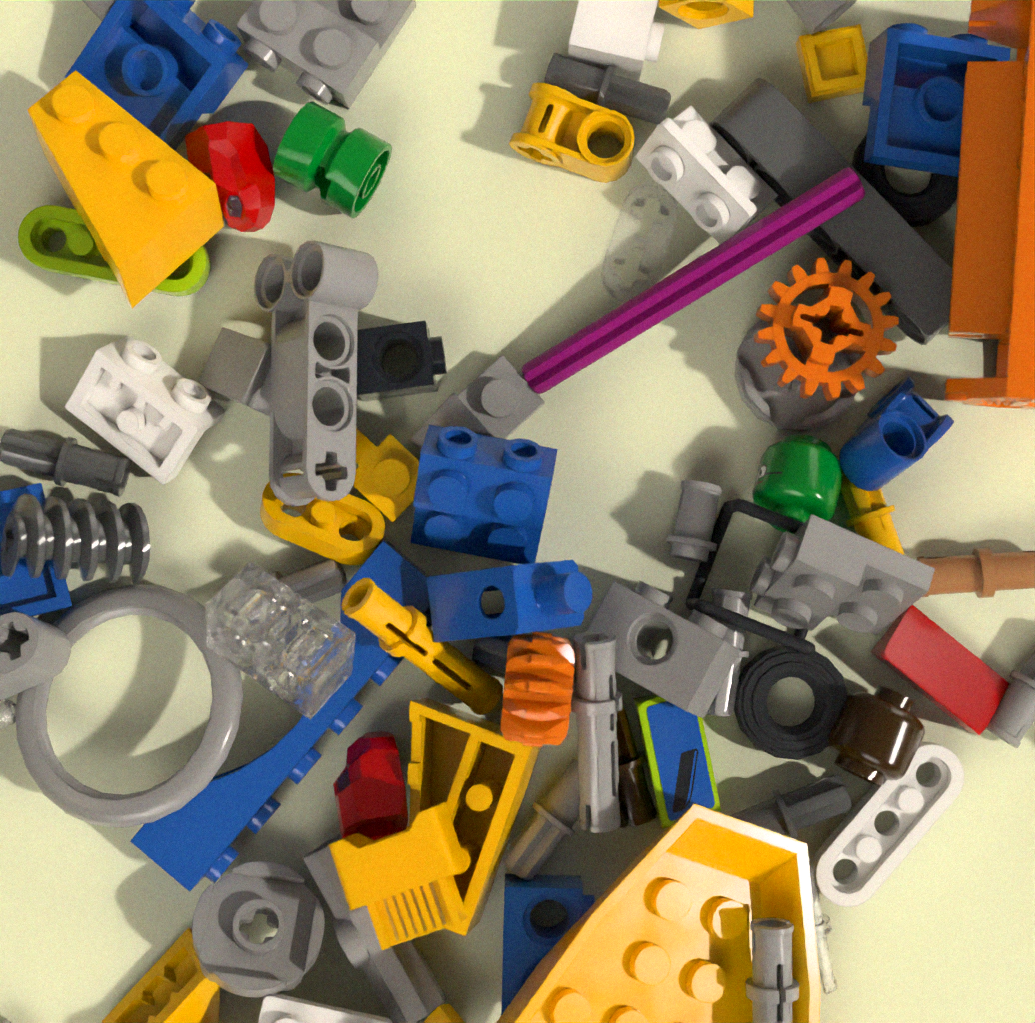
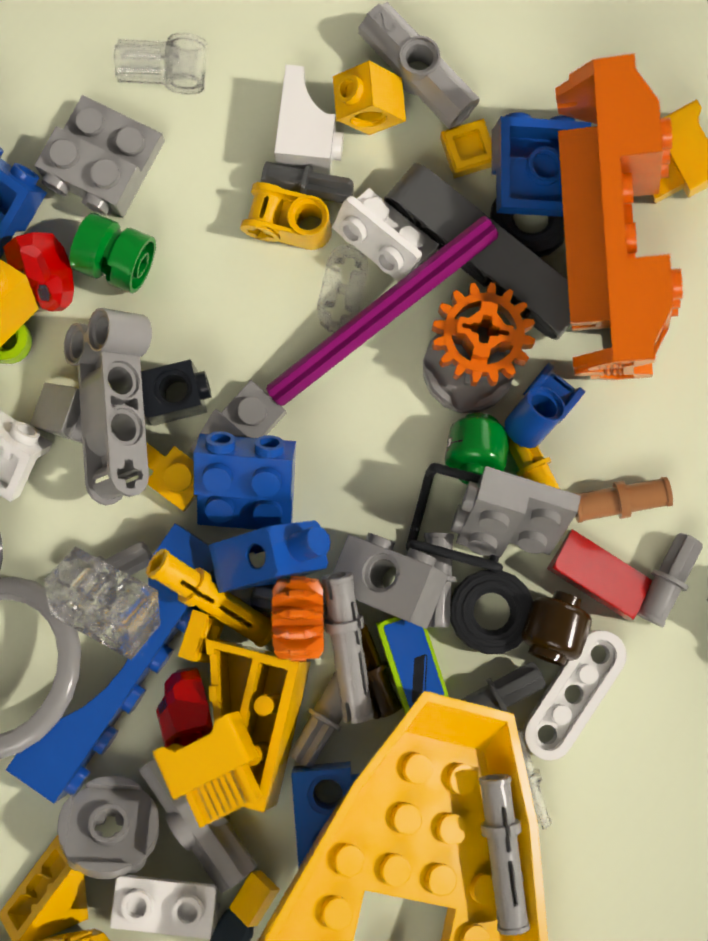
camera: 10 degrees left, 5 degrees down
yellow plate [260,473,385,565] -> none
light grey pin [666,480,722,563] -> none
none -> yellow tile [178,609,224,663]

